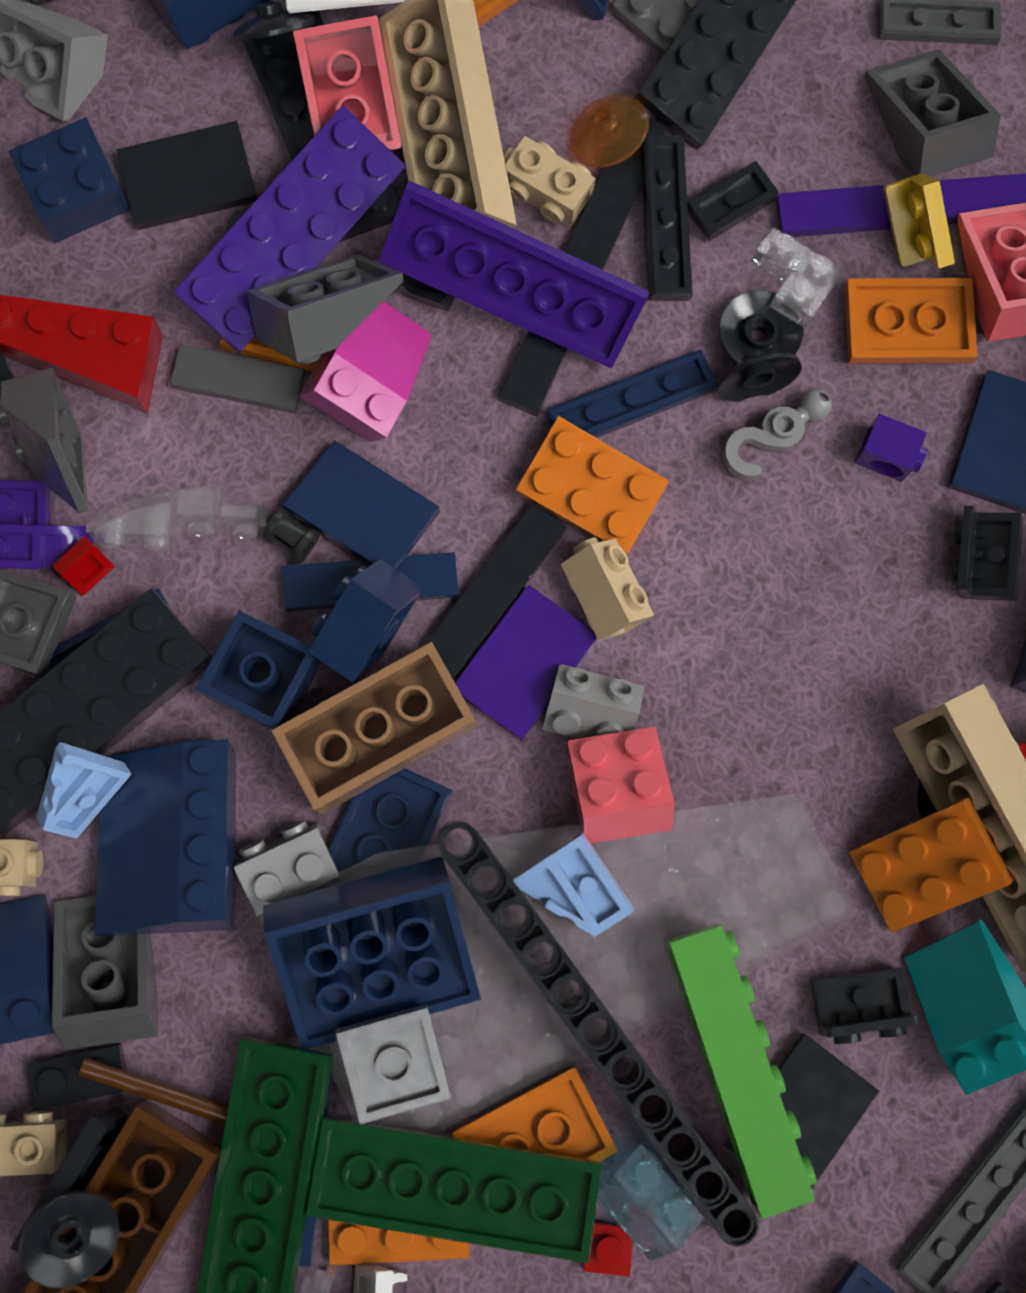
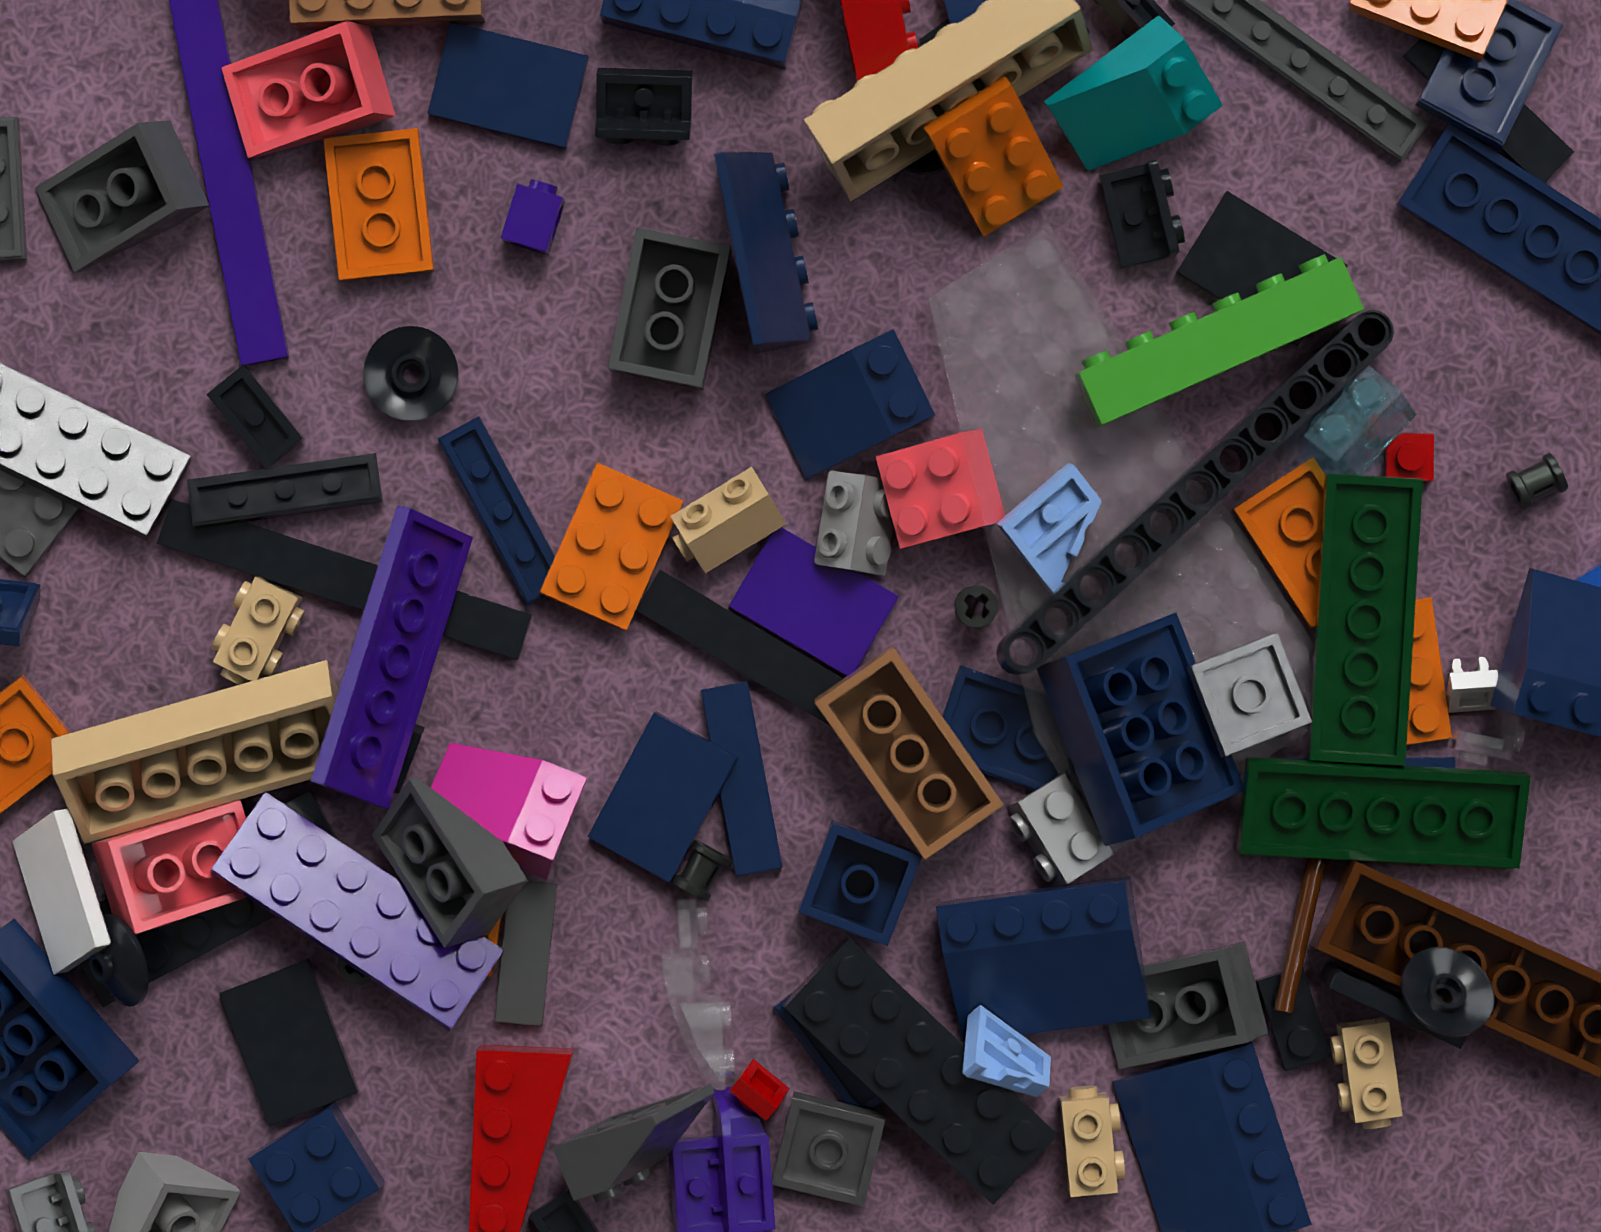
camera: 90 degrees left, 10 degrees up
dark blue brick [308,559,424,682] -> none
clear orange dish [570,94,649,168] -> none
black dish [717,351,802,402] -> none
light grey piece [723,388,832,481] -> none
clear plate [751,227,844,328] -> none
yellow bracket [884,173,955,269] -> none
none -> dark grey brick [608,227,732,390]
none -> dark blue slope [714,152,818,354]
none -> dark blue slope [765,329,935,479]
none -> pearl dark grey bush [955,585,998,628]

